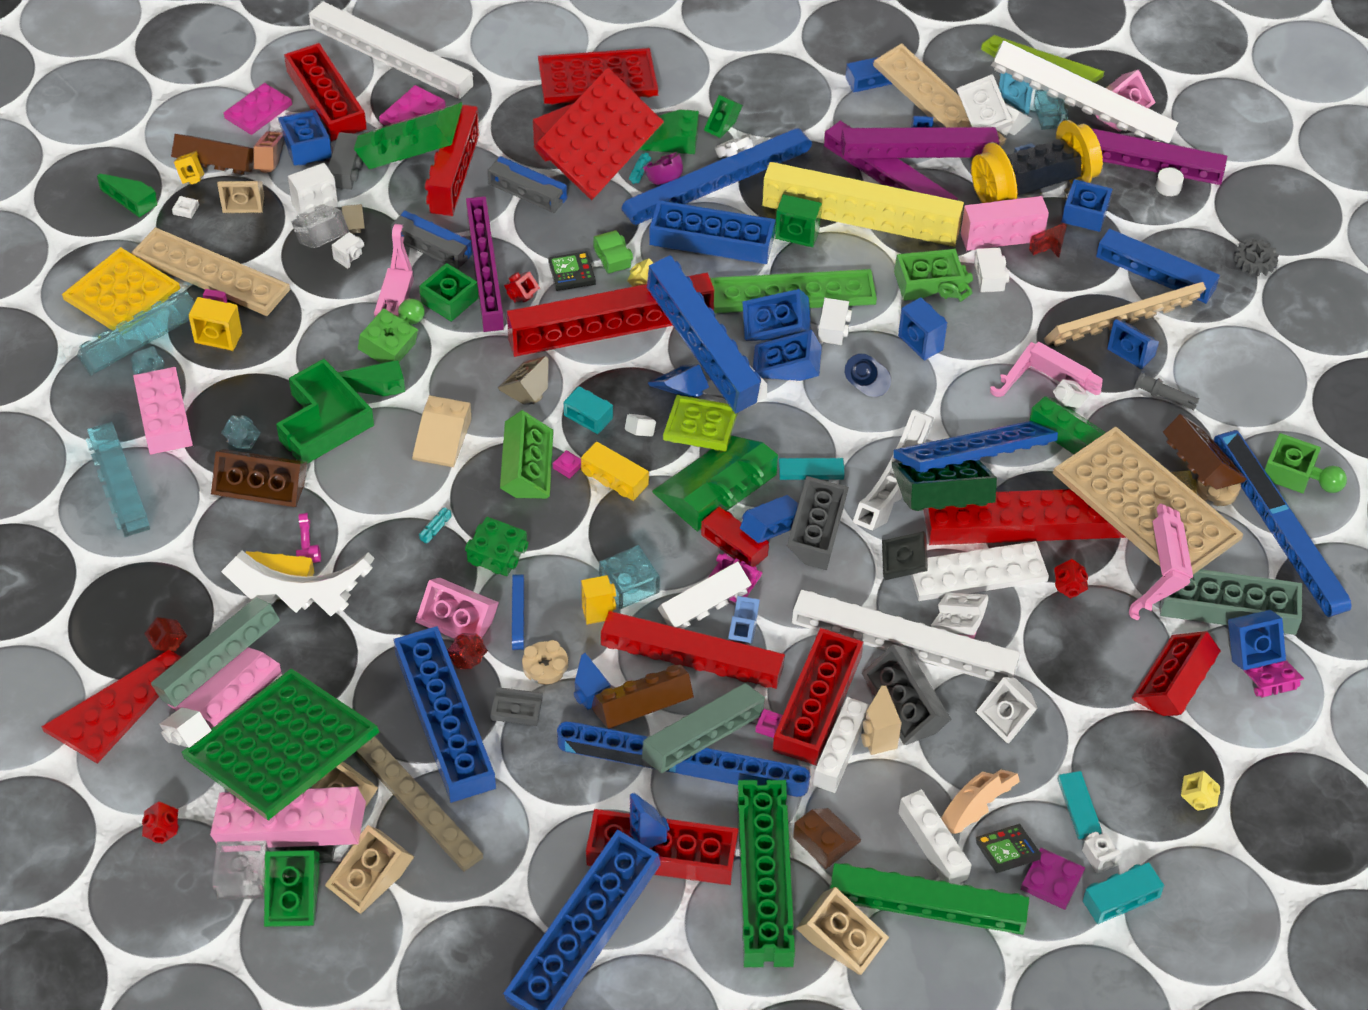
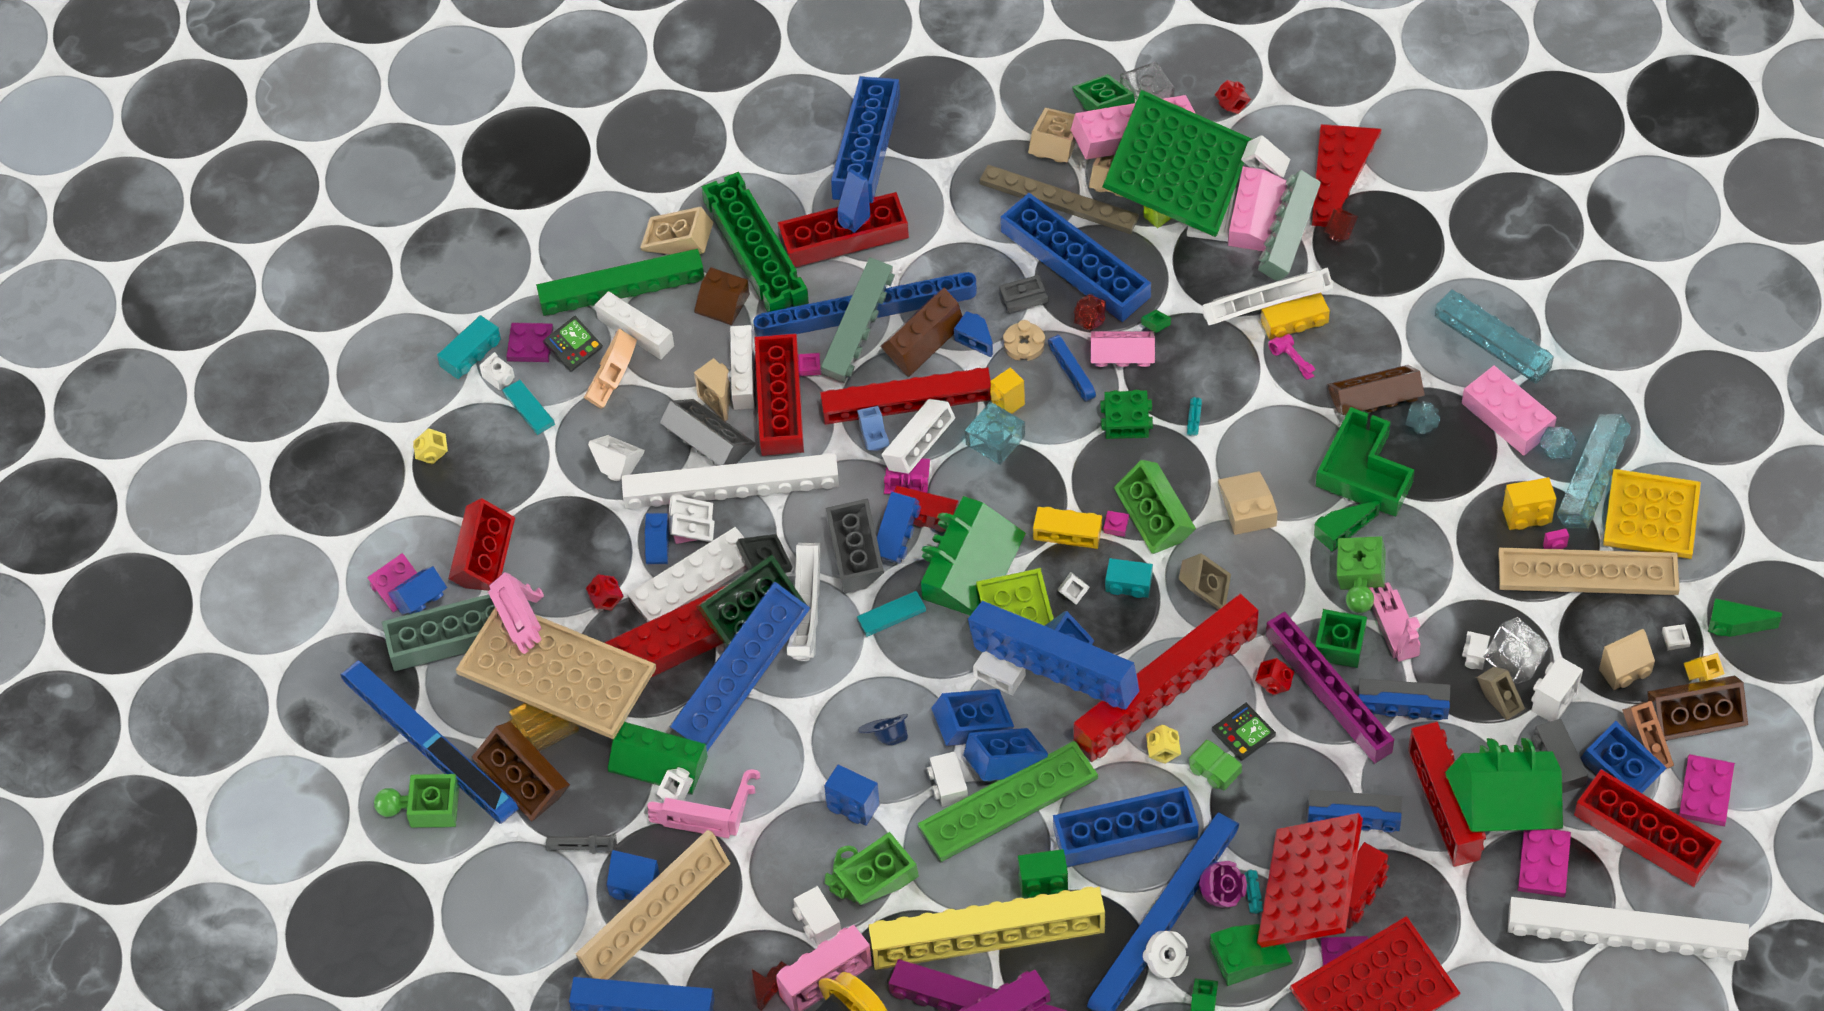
camera: 160 degrees right, 5 degrees up
none -> blue slope [645,513,670,564]
none -> green plate [1141,309,1171,333]

